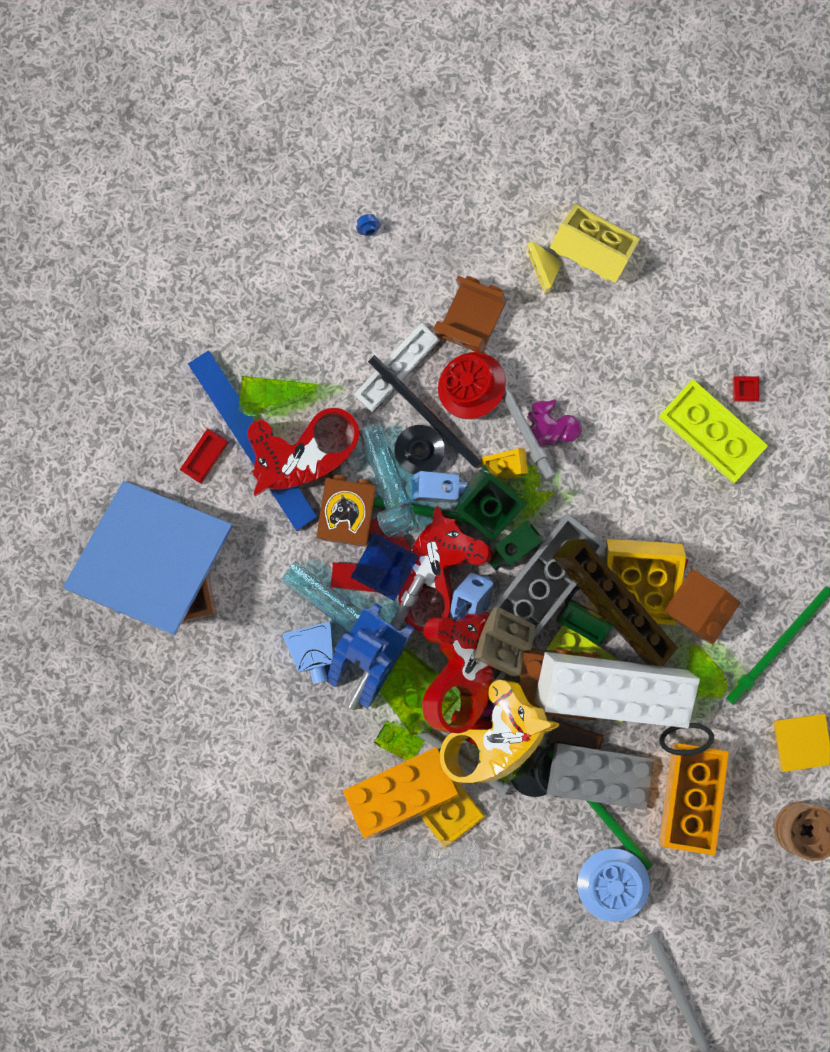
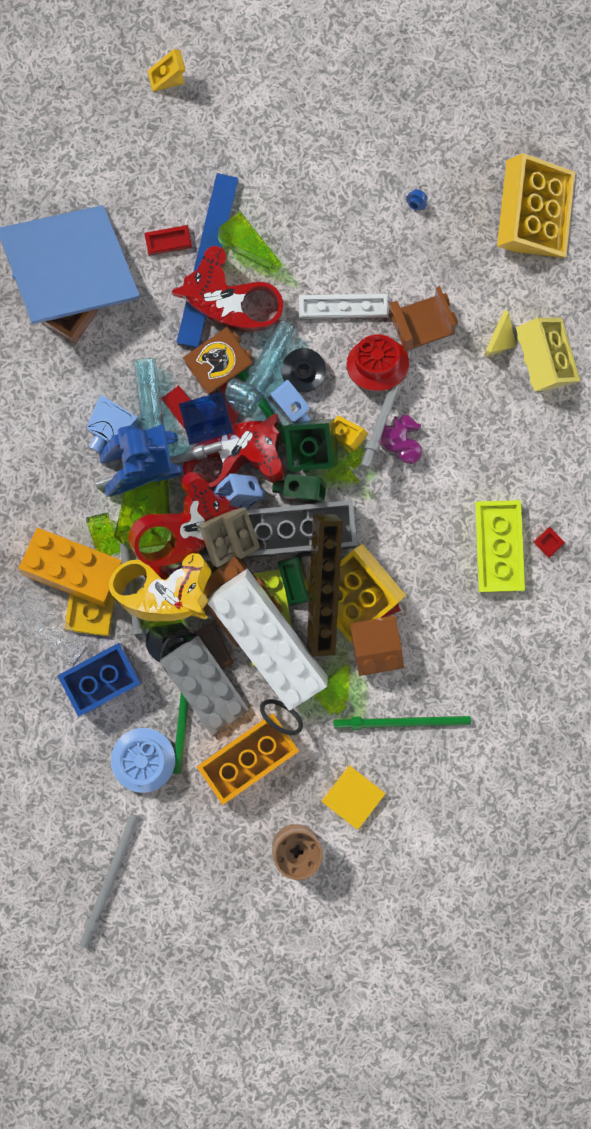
camera: 45 degrees right, 0 degrees up
black bar [368,355,482,468] -> none
none -> blue brick [57,643,143,717]
none -> yellow slope [147,49,186,91]
none -> yellow slope [497,153,575,258]

